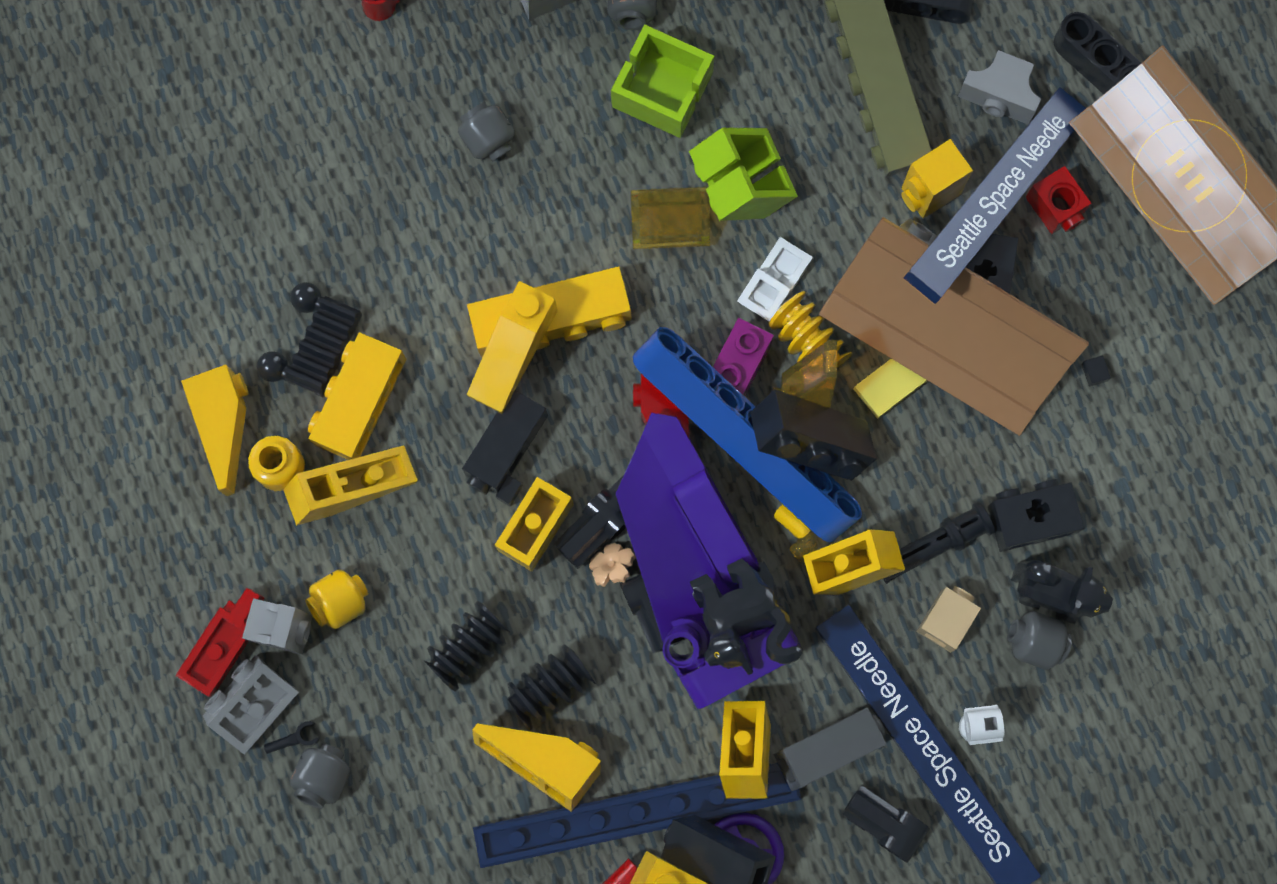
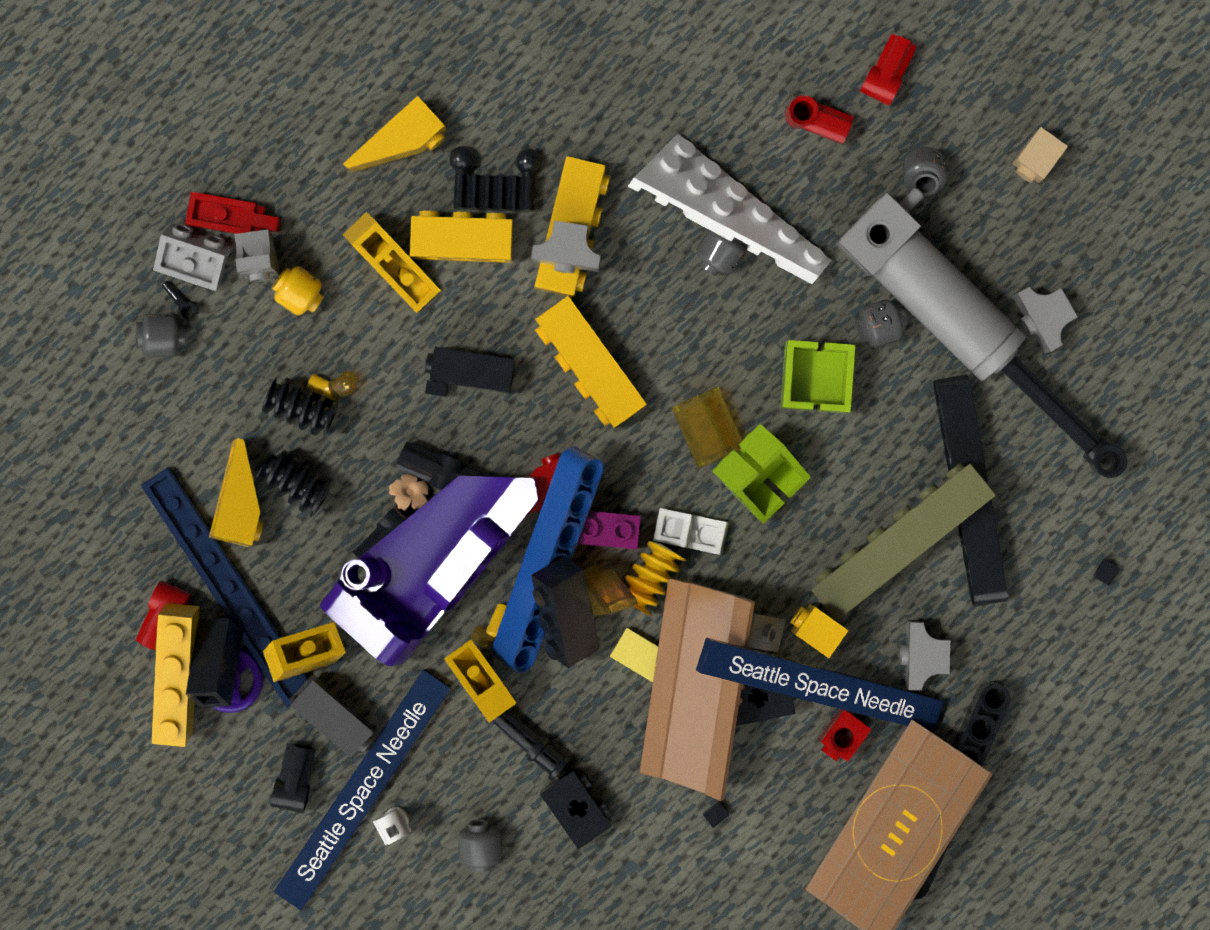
camera: 70 degrees right, 10 degrees up
yellow head [248,436,305,491] -> none
yellow slope [466,281,558,414] -> none
yellow brick [495,477,574,572] -> none
black animal [690,559,802,675] -> none
tan brick [916,586,981,653] -> none
black animal [1011,560,1113,624] -> none
none -> clear yellow arm [306,371,357,400]
none -> light grey brick [531,221,601,274]
none -> yellow brick [534,156,610,298]
none -> white wing [628,134,832,284]

